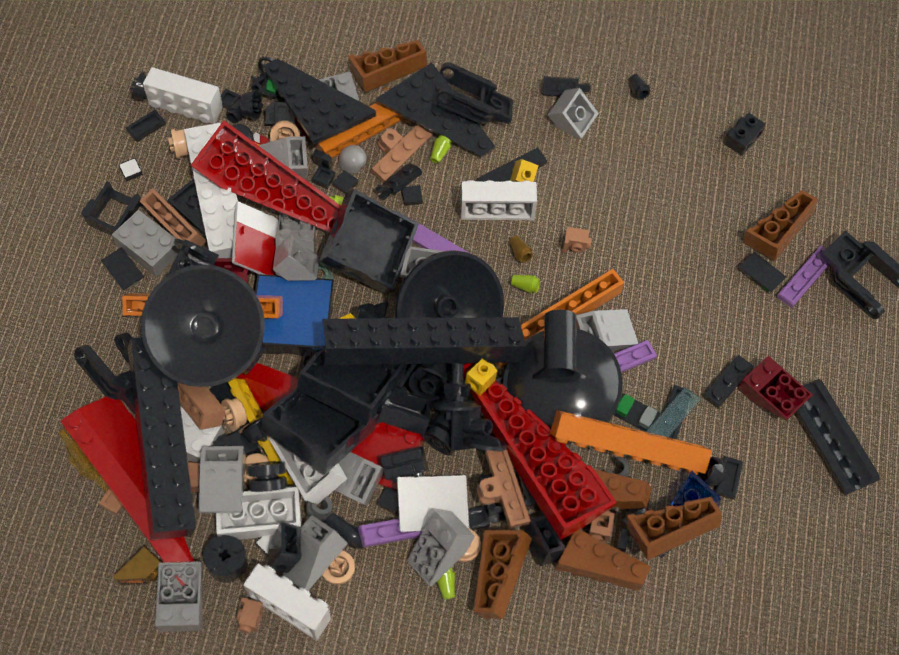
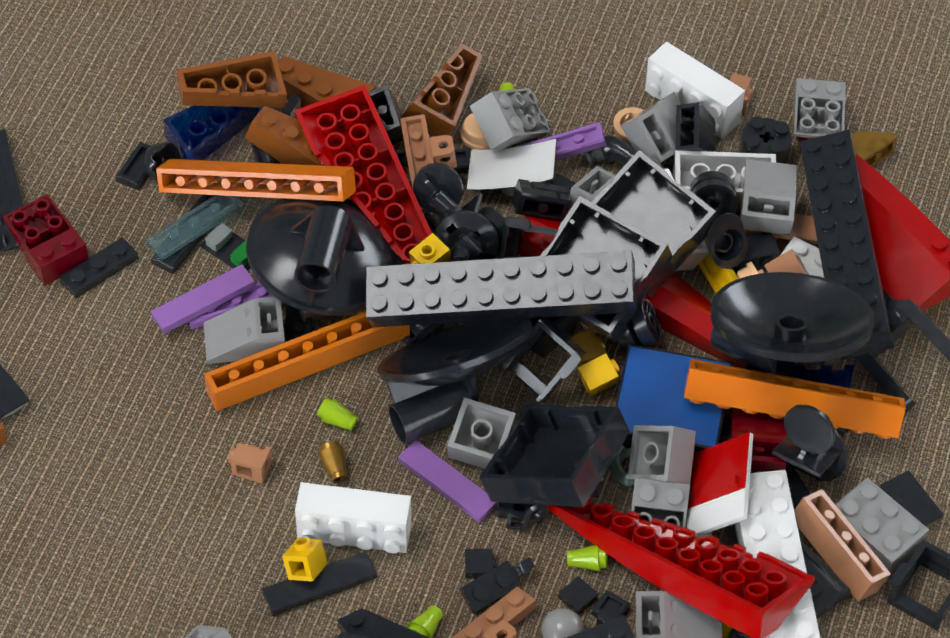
camera: 170 degrees left, 10 degrees down
none -> medium lavender tile [151,264,256,334]

